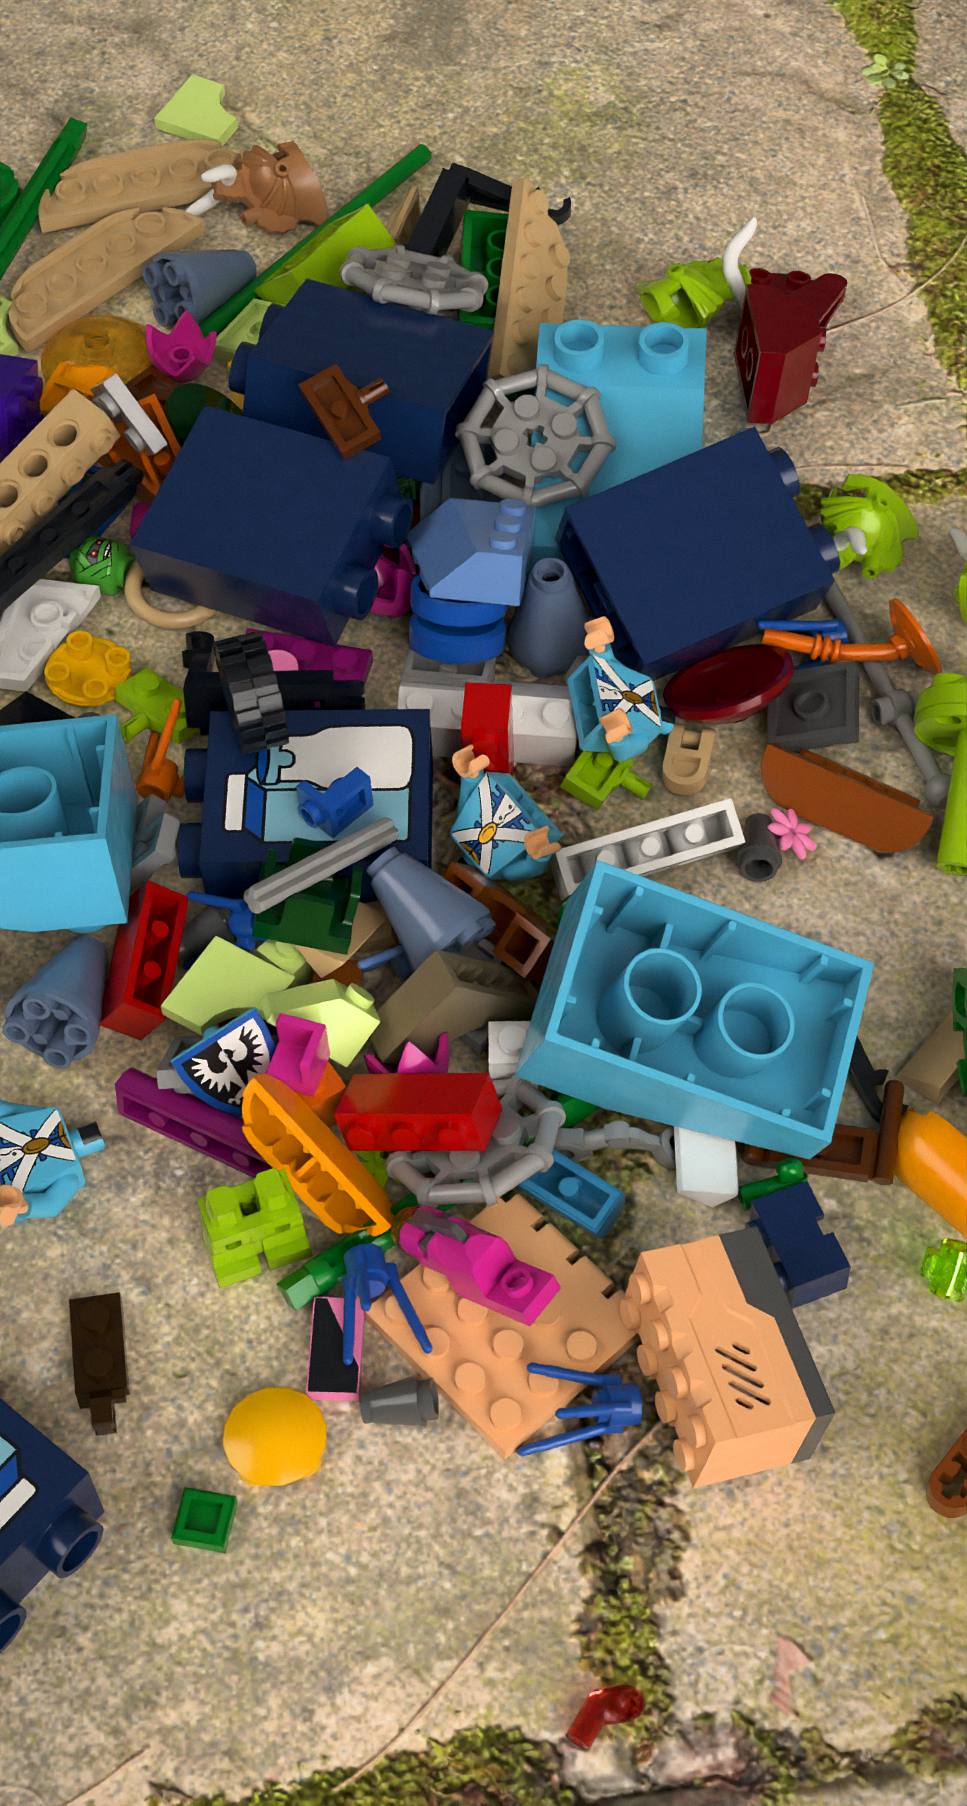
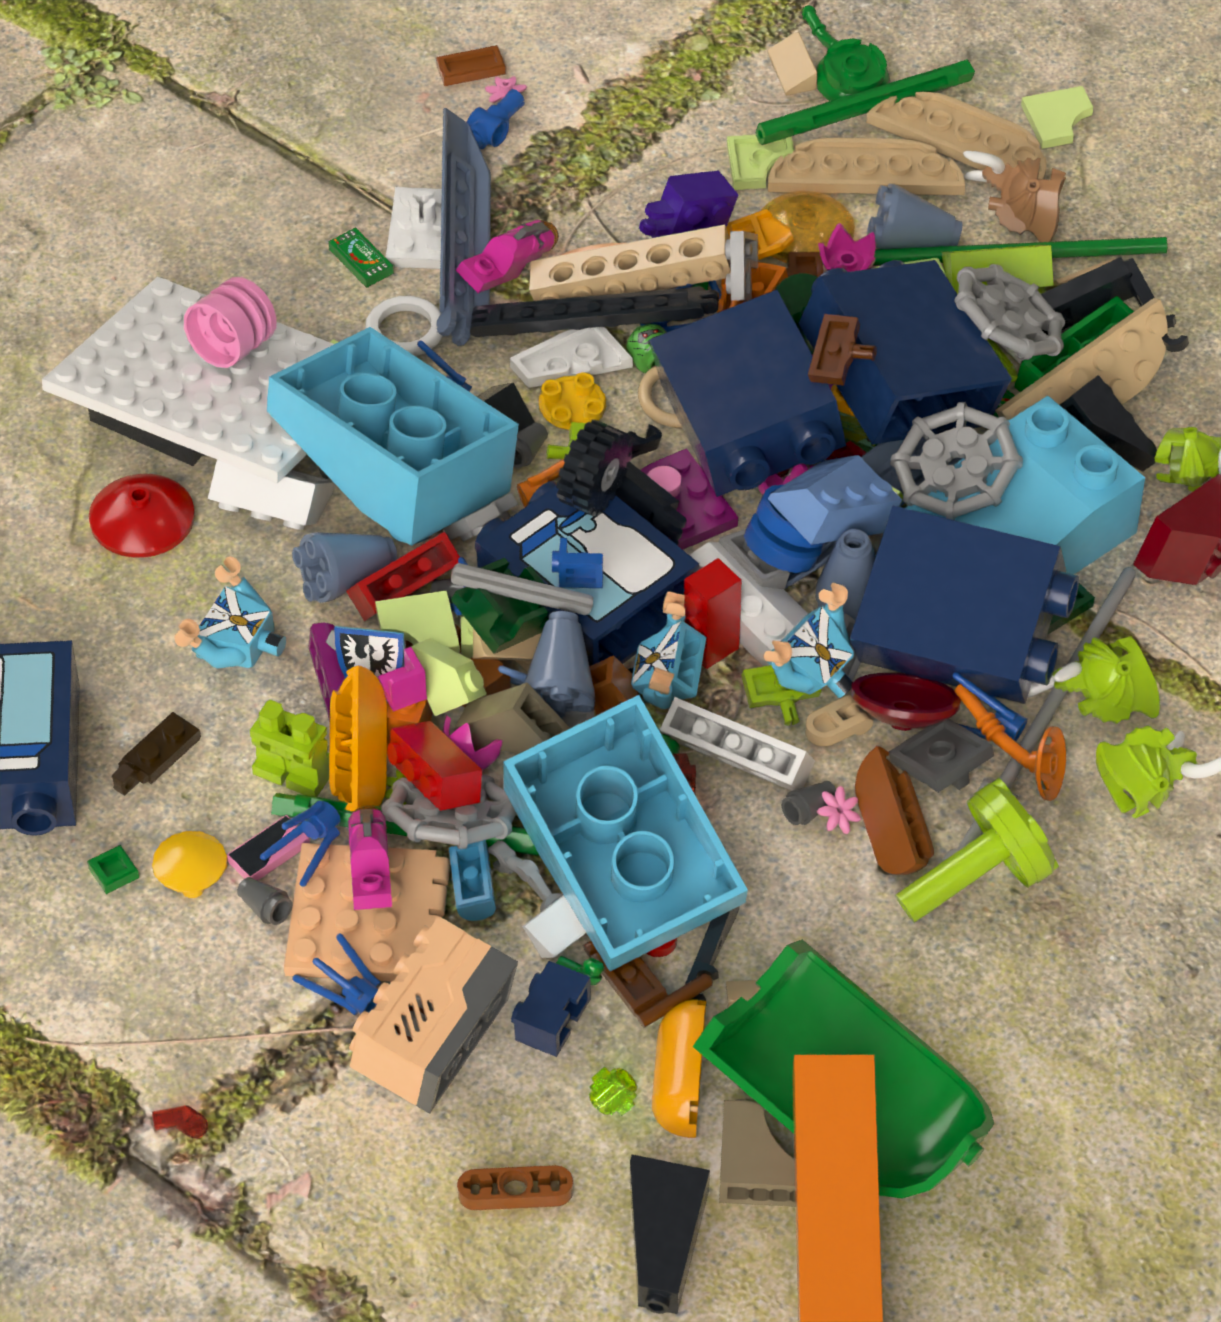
camera: 45 degrees right, 5 degrees down
none -> black slope [1060,375,1157,472]

